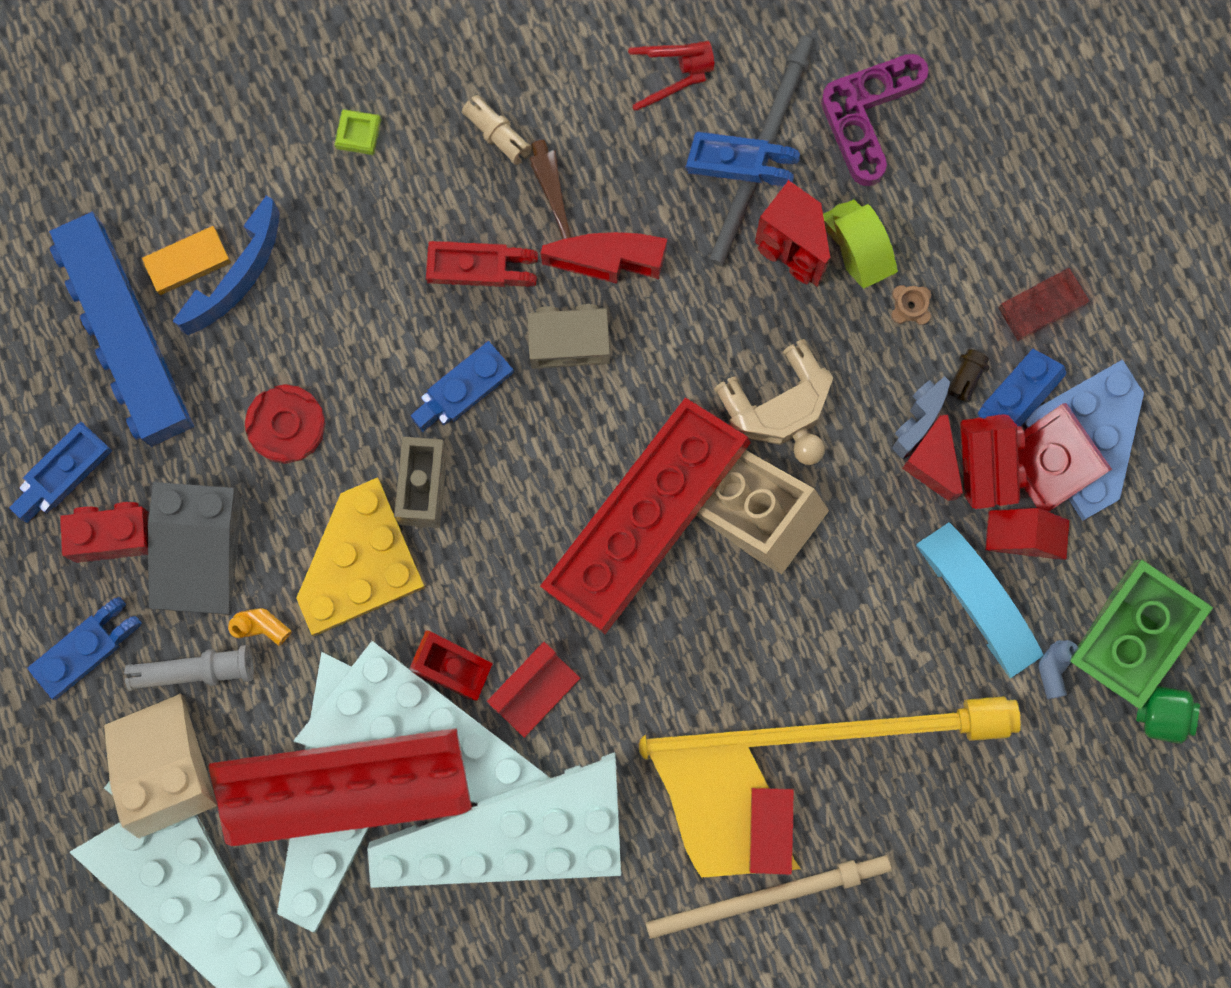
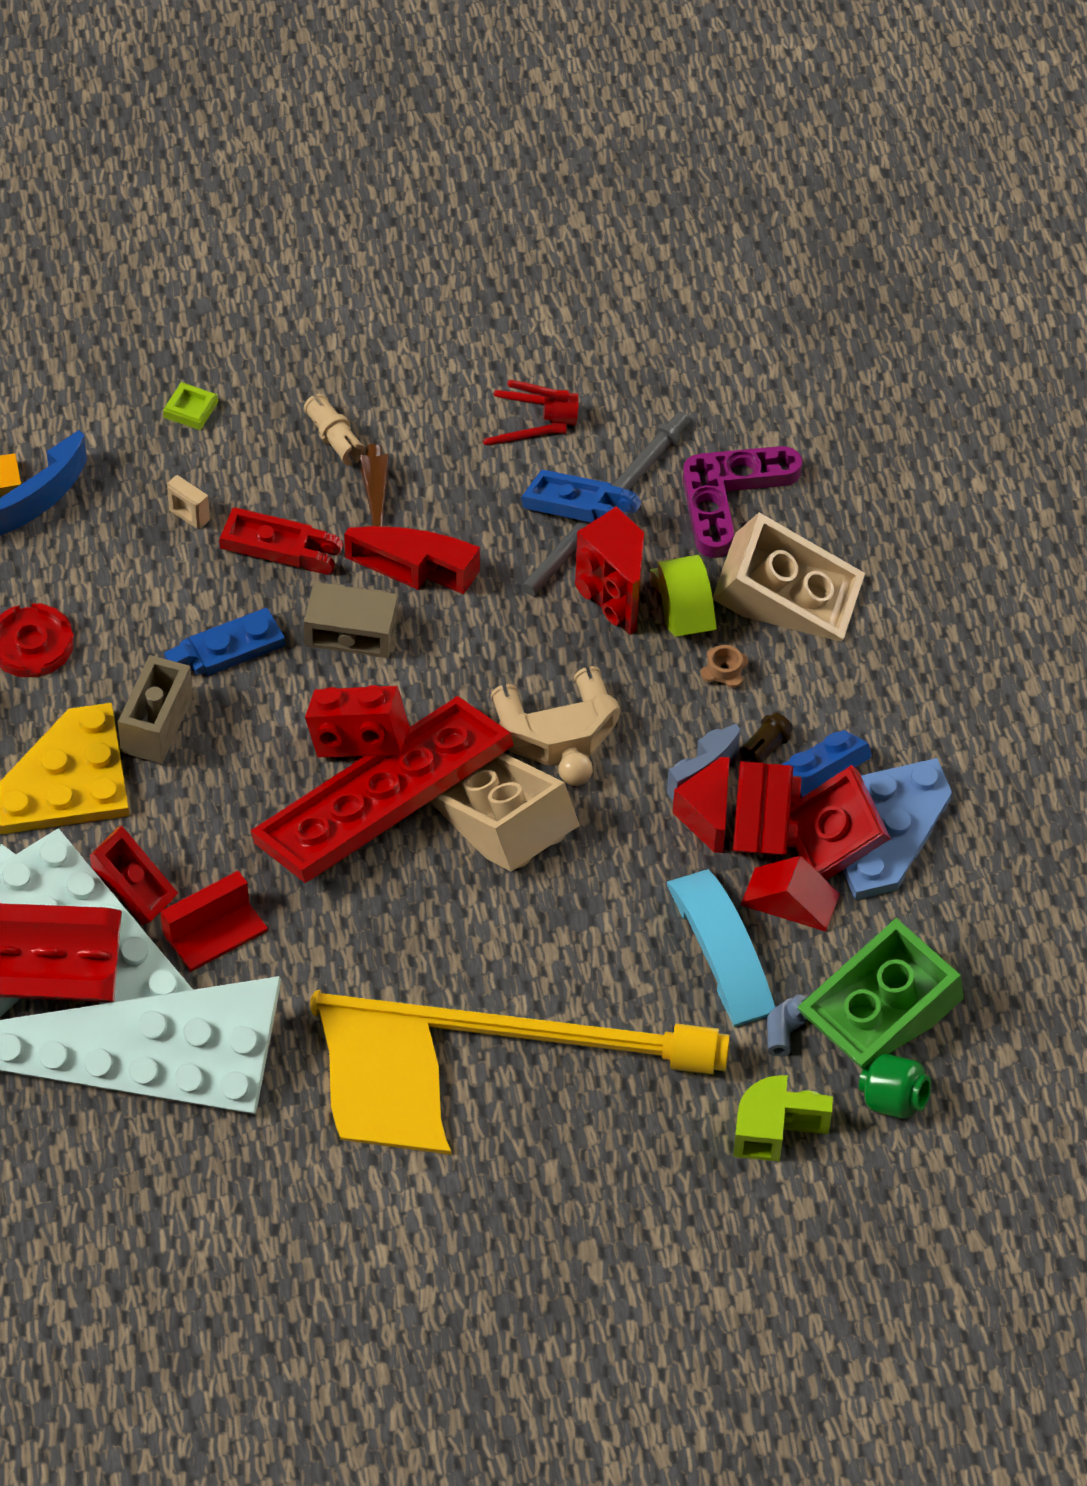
camera: 10 degrees right, 25 degrees down
tan bar [646,855,892,939] -> none
red tile [749,787,794,875] -> none
clear red plate [998,268,1089,341] -> none
none -> tan tile [167,475,210,529]
none -> red brick [305,685,410,758]
none -> tan slope [713,512,865,642]
none -> lime brick [733,1075,833,1162]

